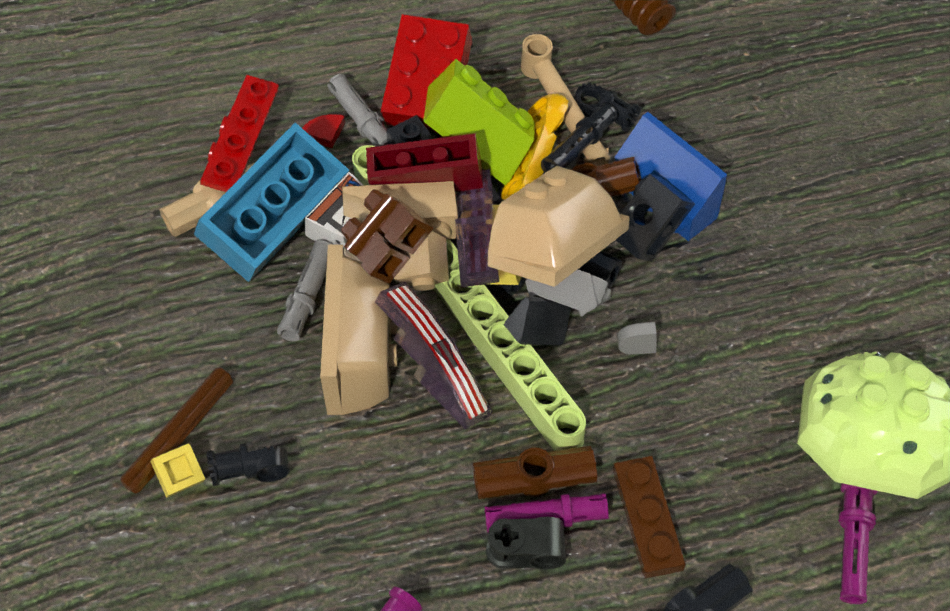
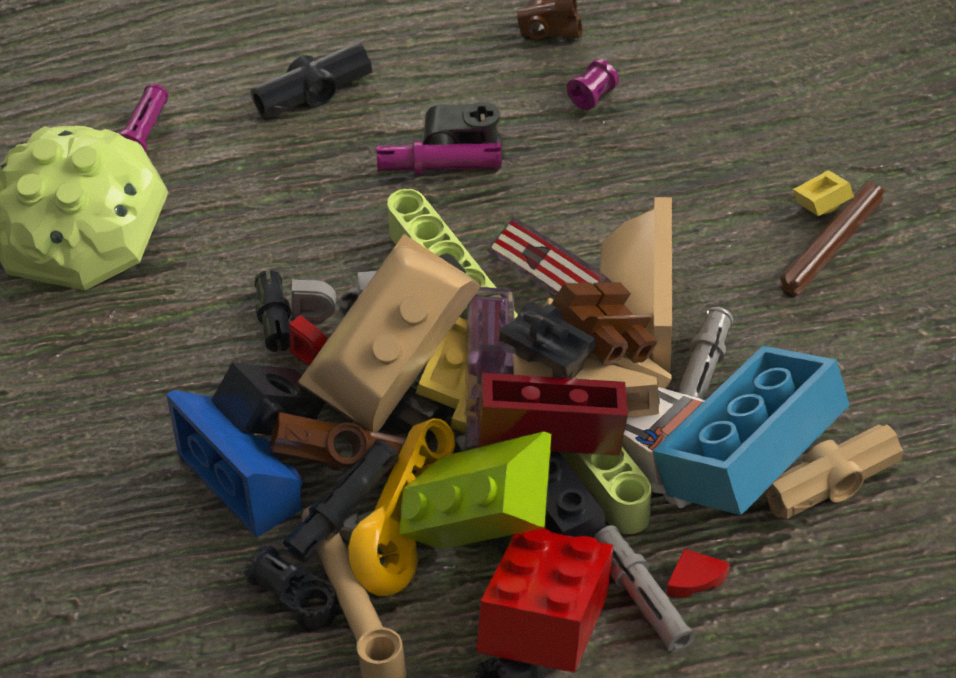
camera: 175 degrees left, 10 degrees down
red bracket [200,74,279,192] -> none
black connector [206,443,290,486] -> none
reddish brown piece [473,446,597,499] -> none
reddish brown plate [613,456,686,579] -> none
none -> black pin [254,270,291,352]
none -> red tile [289,315,328,366]
none -> black hips [499,302,596,378]

